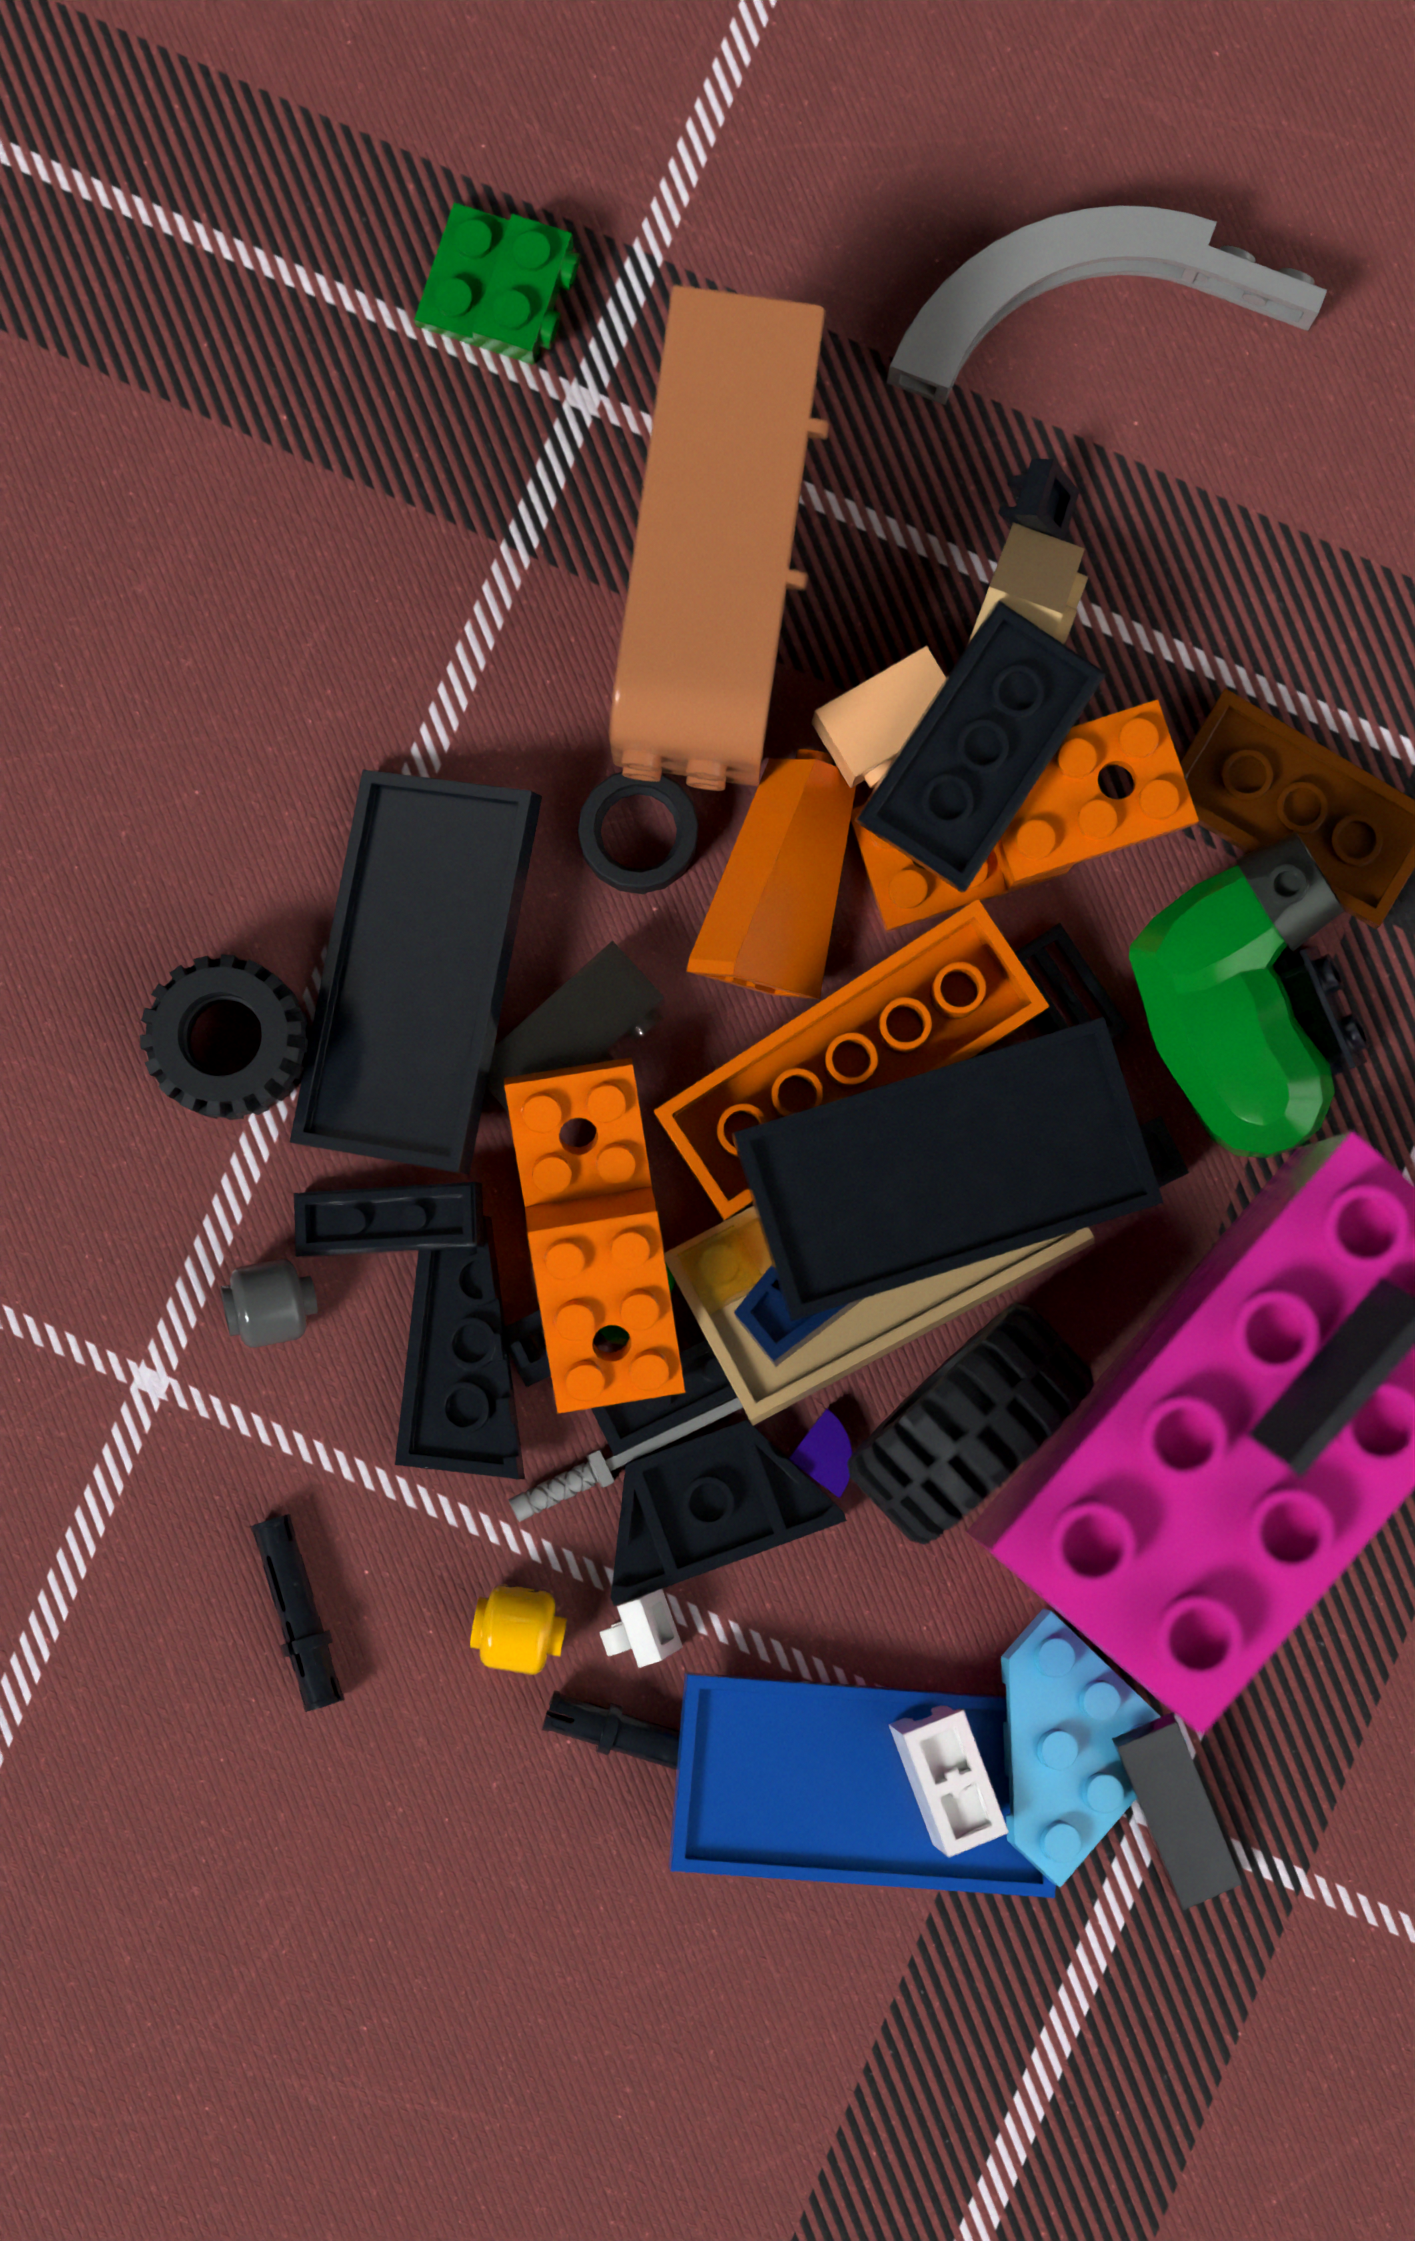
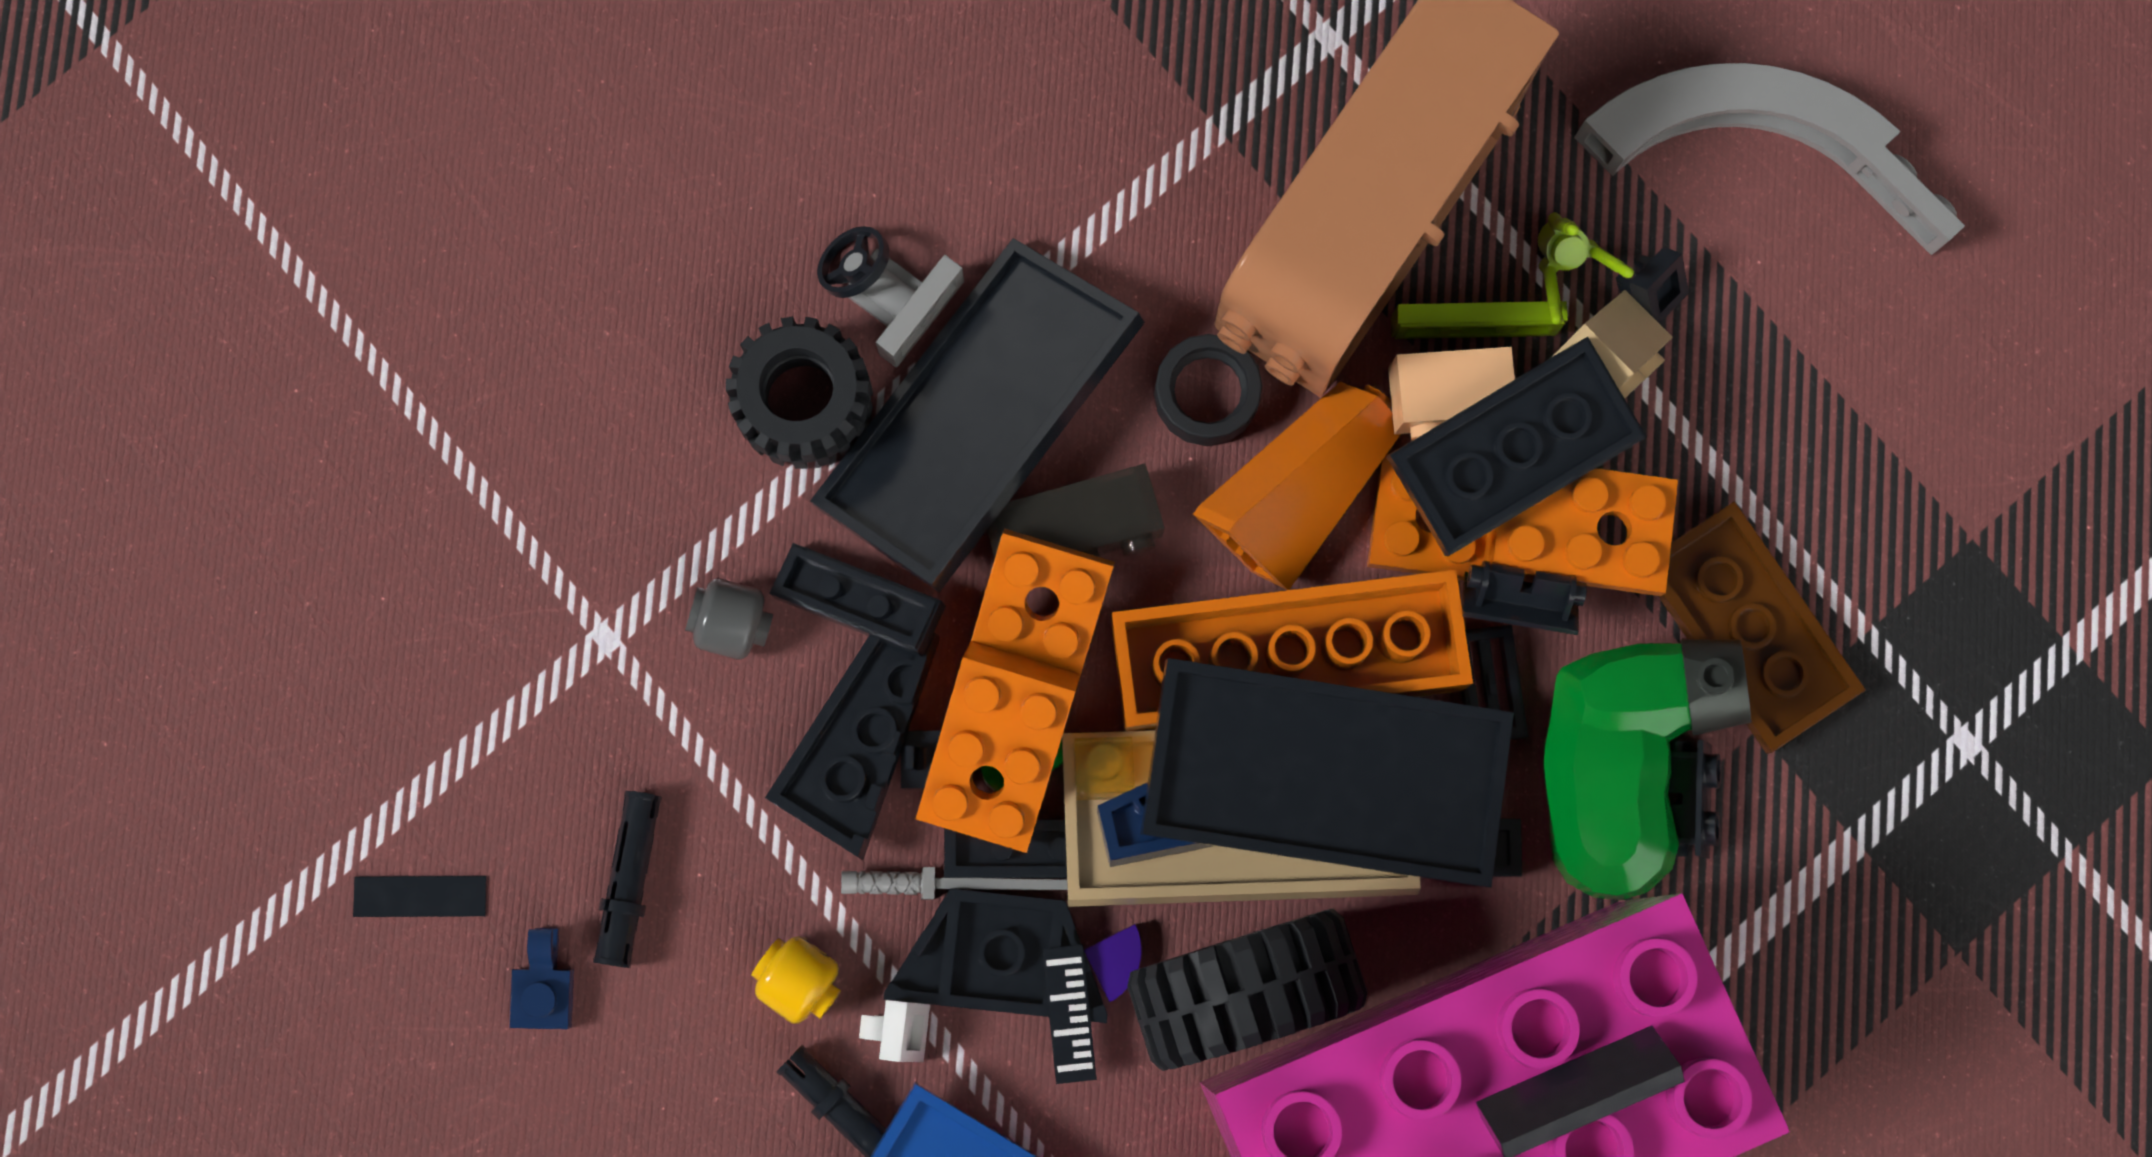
camera: 25 degrees right, 5 degrees down
none -> black sticker [353,876,486,917]
none -> dark blue plate [509,928,574,1030]
none -> light grey piece [817,226,964,368]
none -> black sticker [1042,945,1097,1084]
none -> lime tile [1391,301,1568,339]
none -> black hinge [1463,560,1587,635]
none -> lime plant [1538,212,1634,325]

